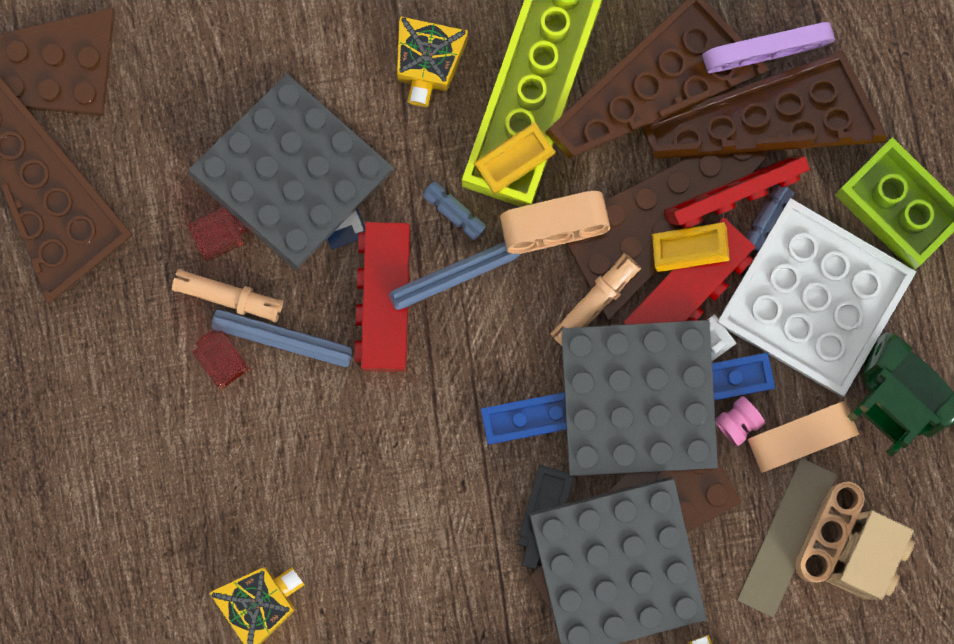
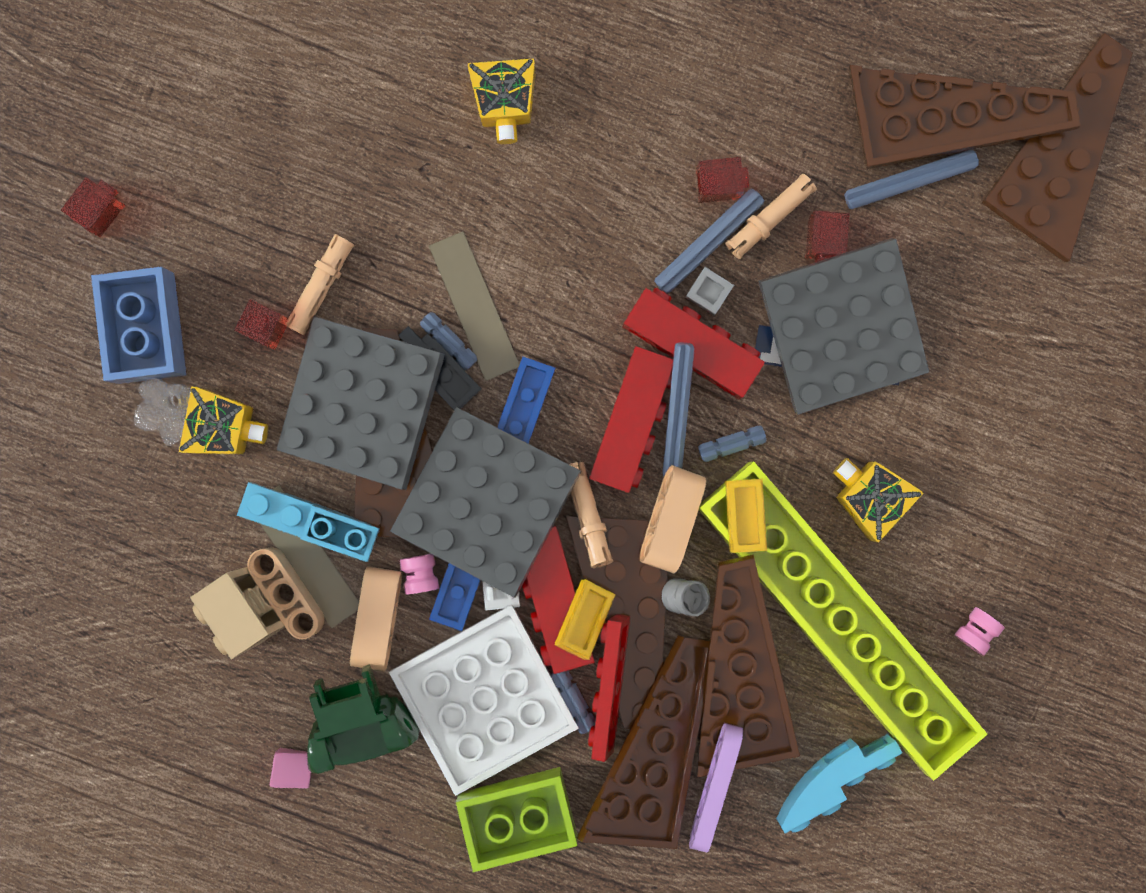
camera: 125 degrees right, 5 degrees up
none -> medium azure slope [237,482,380,562]
none -> sand blue axle [420,312,477,370]
none -> dark tan sticker [429,231,520,381]
none -> red brick [589,346,674,493]
none -> light grey wheel [662,578,710,616]
none -> light grey plate [685,267,734,316]
none -> sand blue axle [844,150,979,209]

